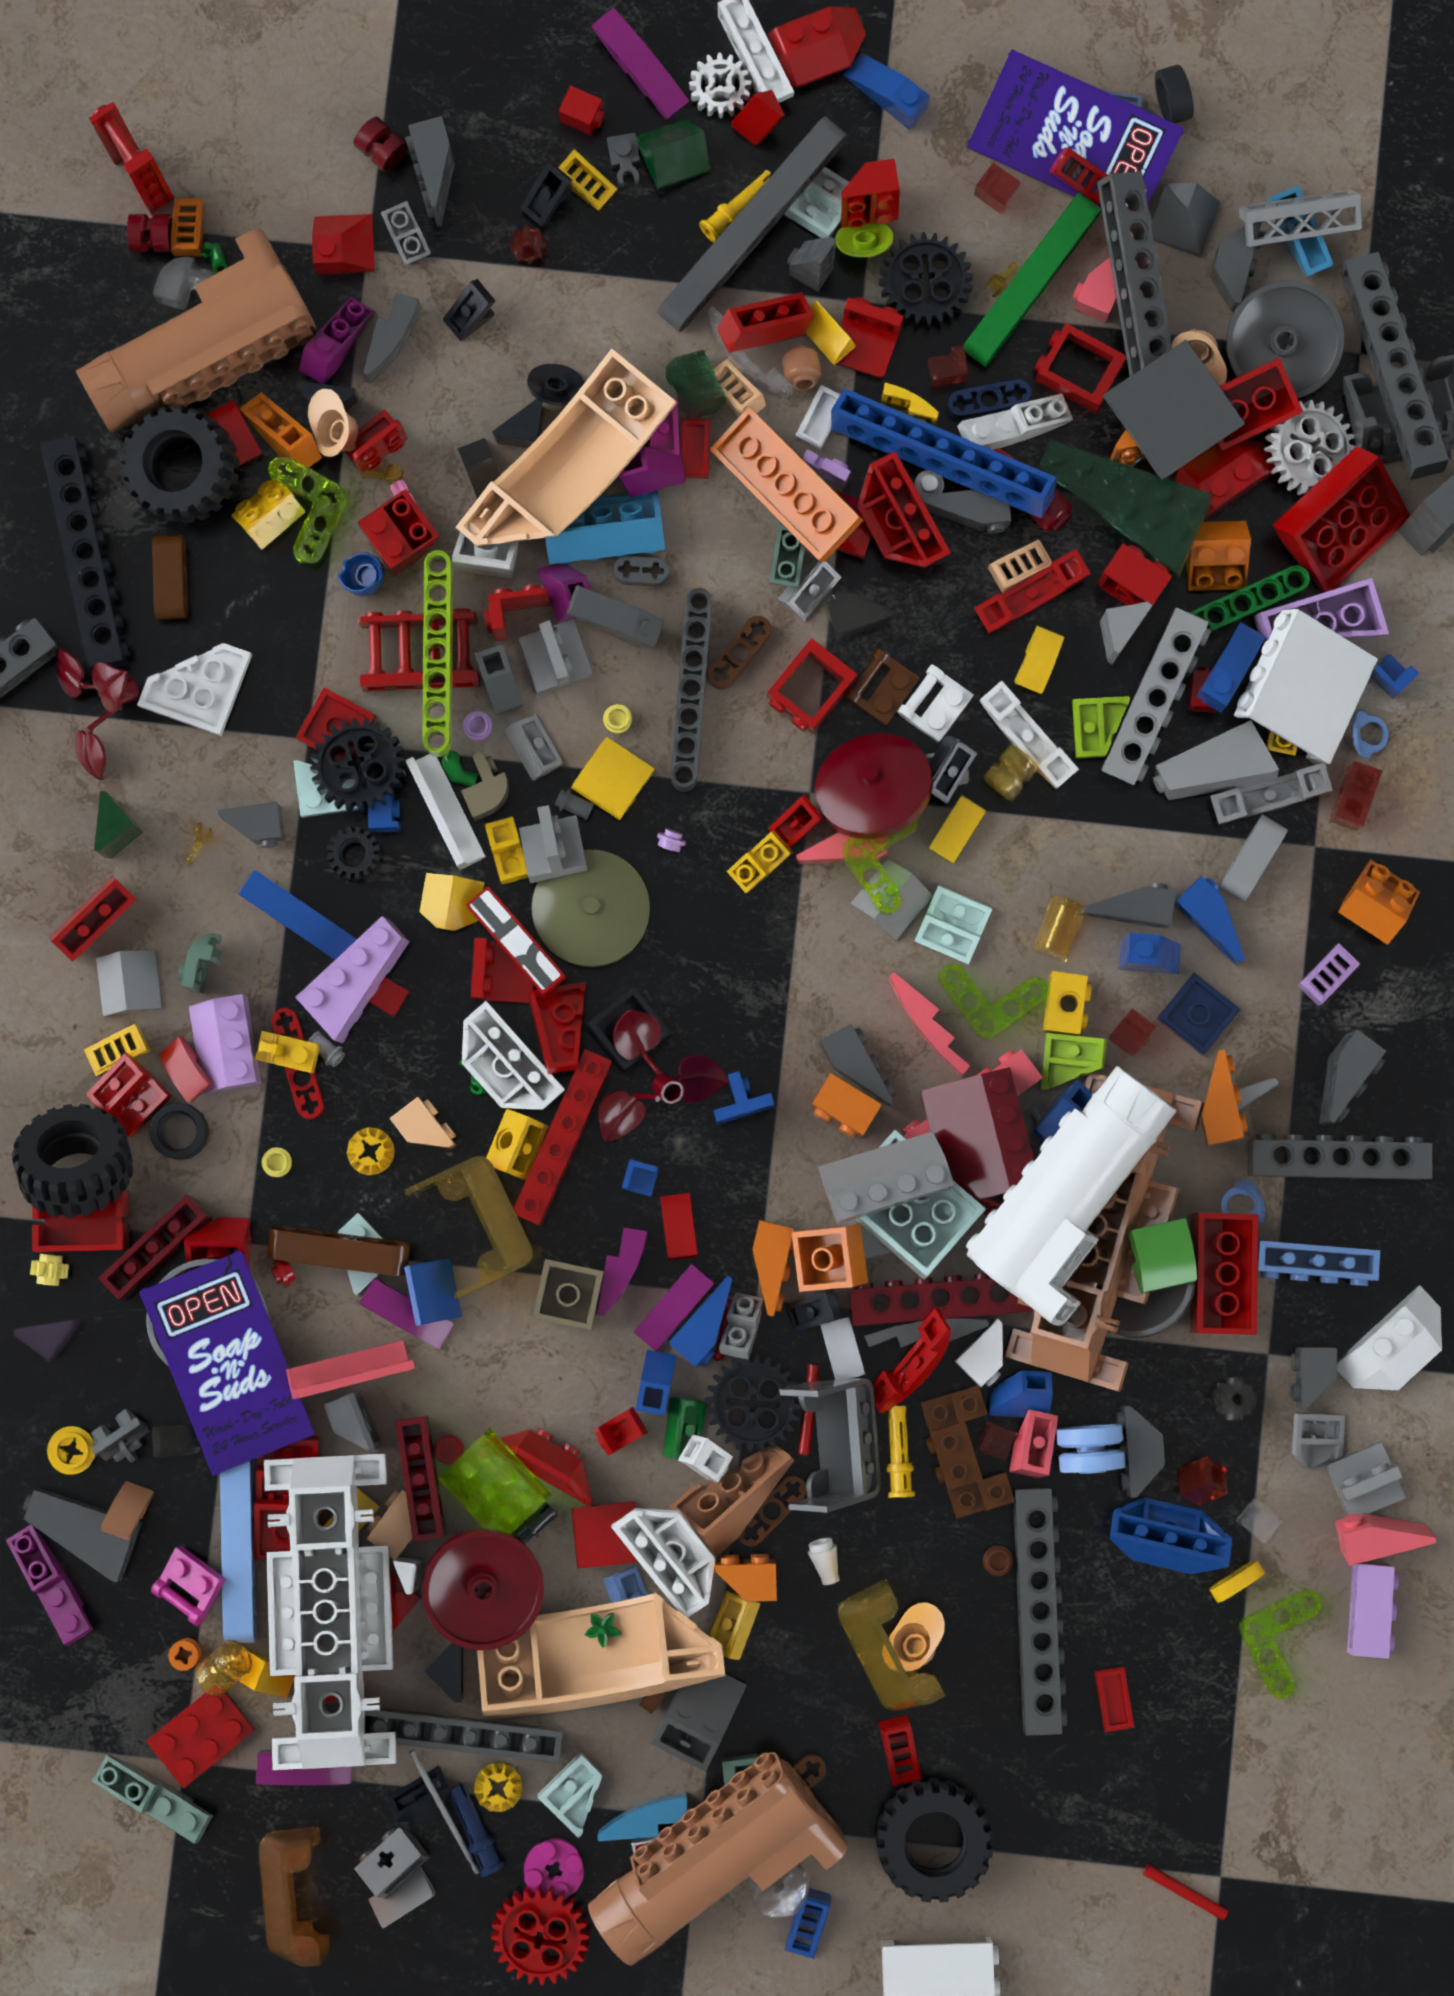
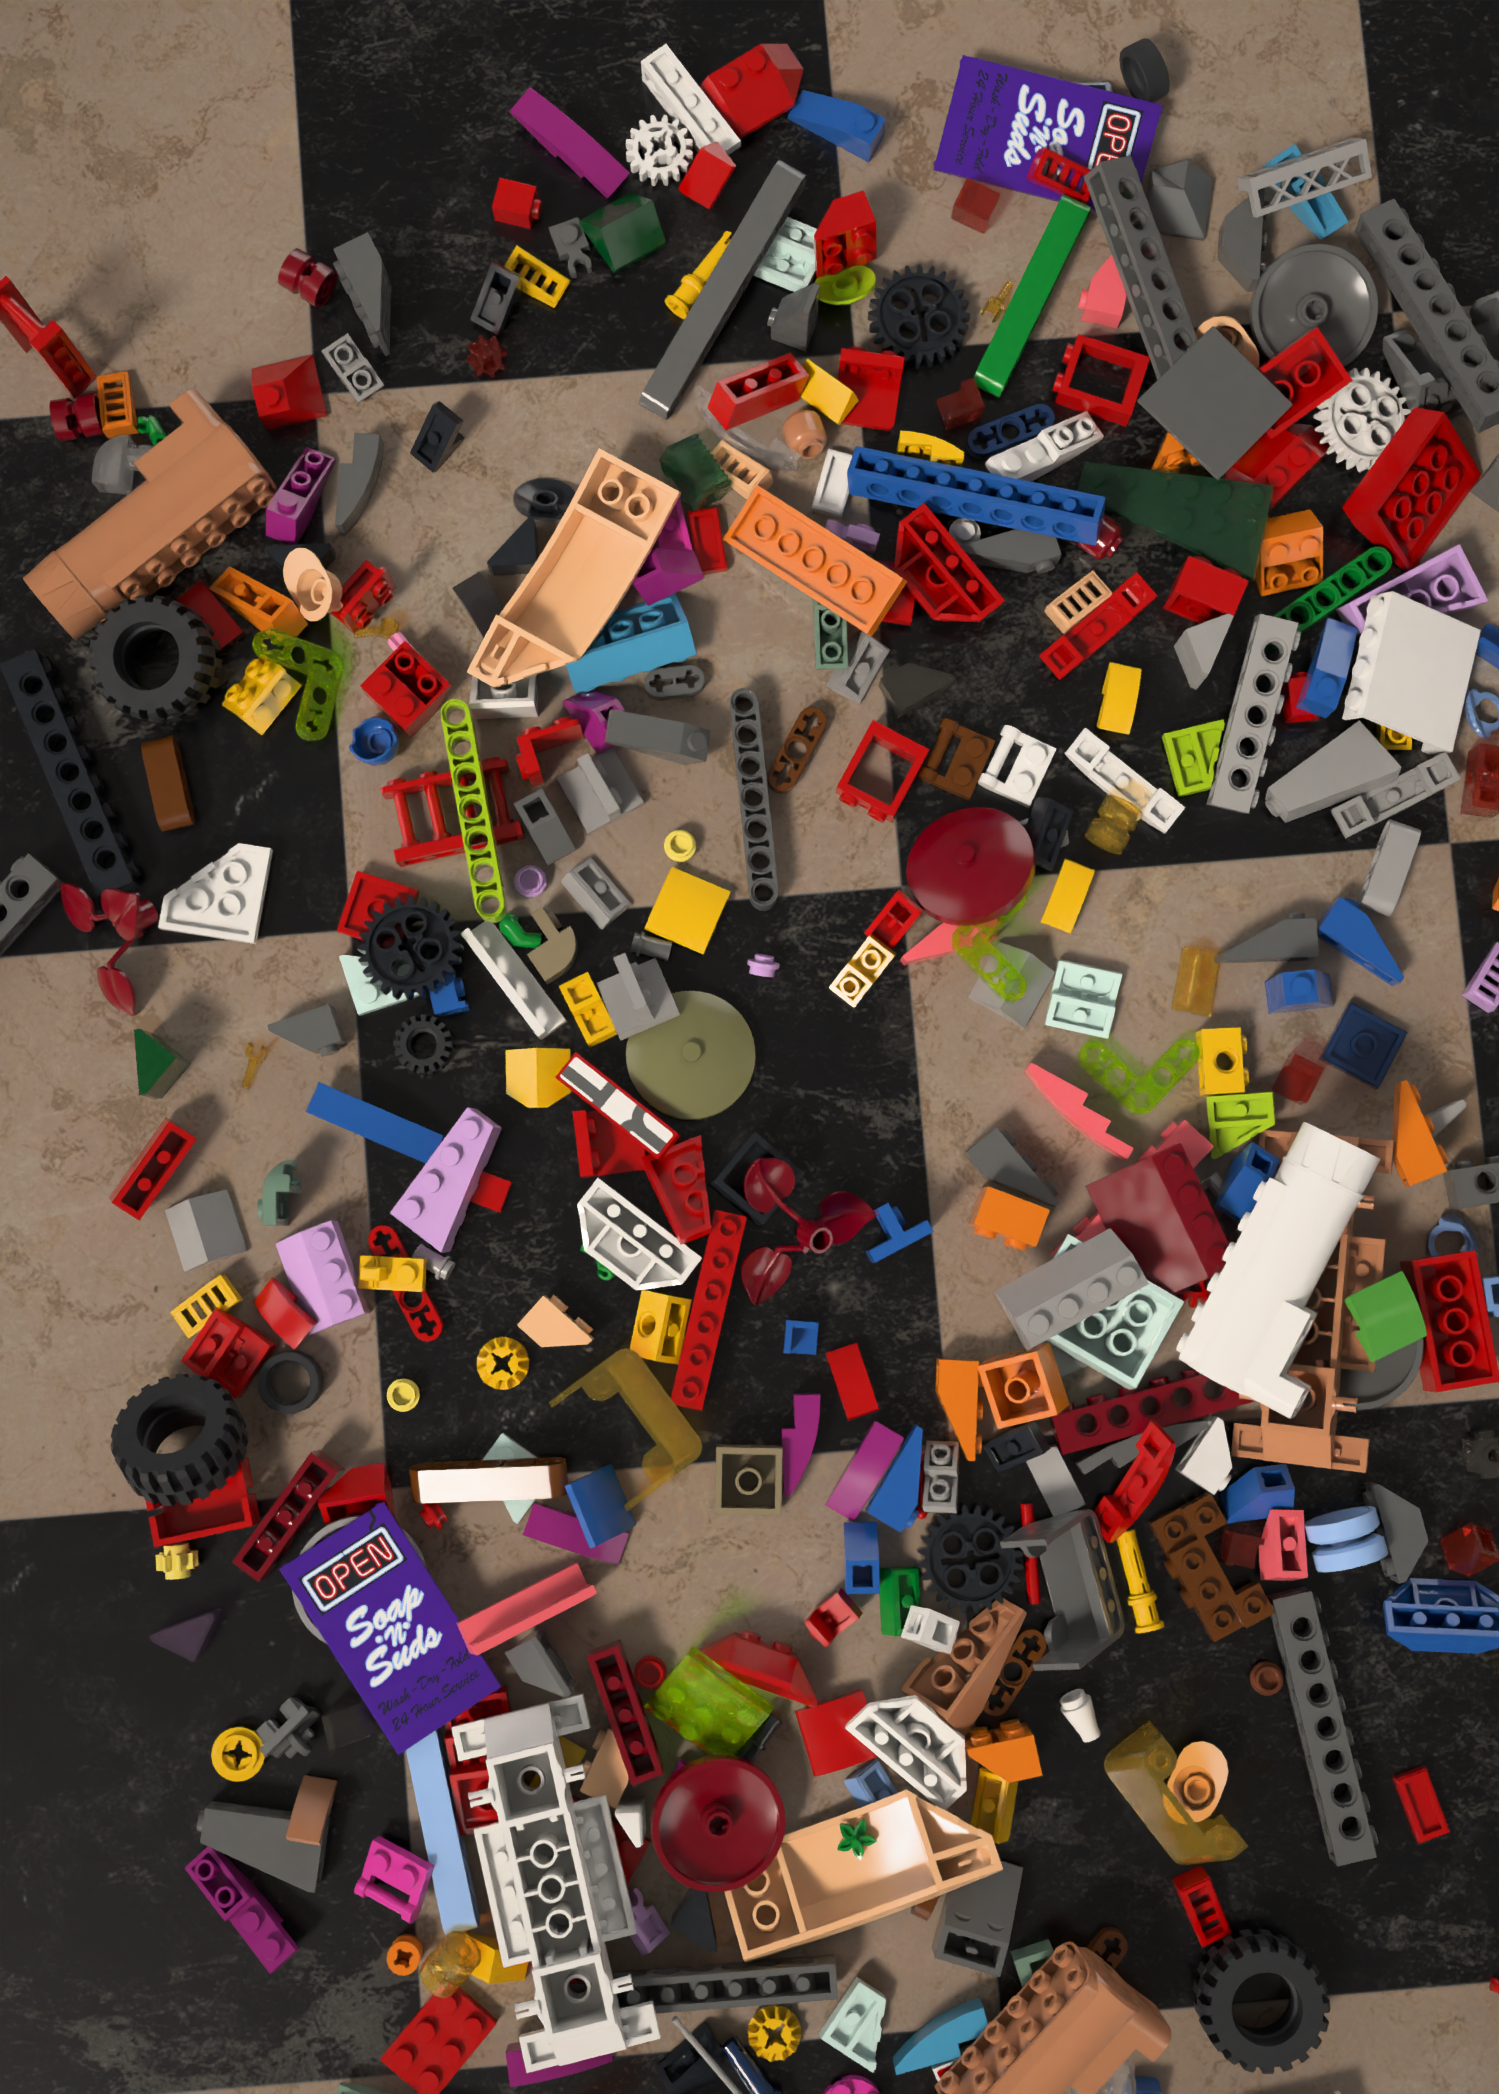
camera: 15 degrees left, 0 degrees up
none -> lavender plate [628,1888,670,1956]

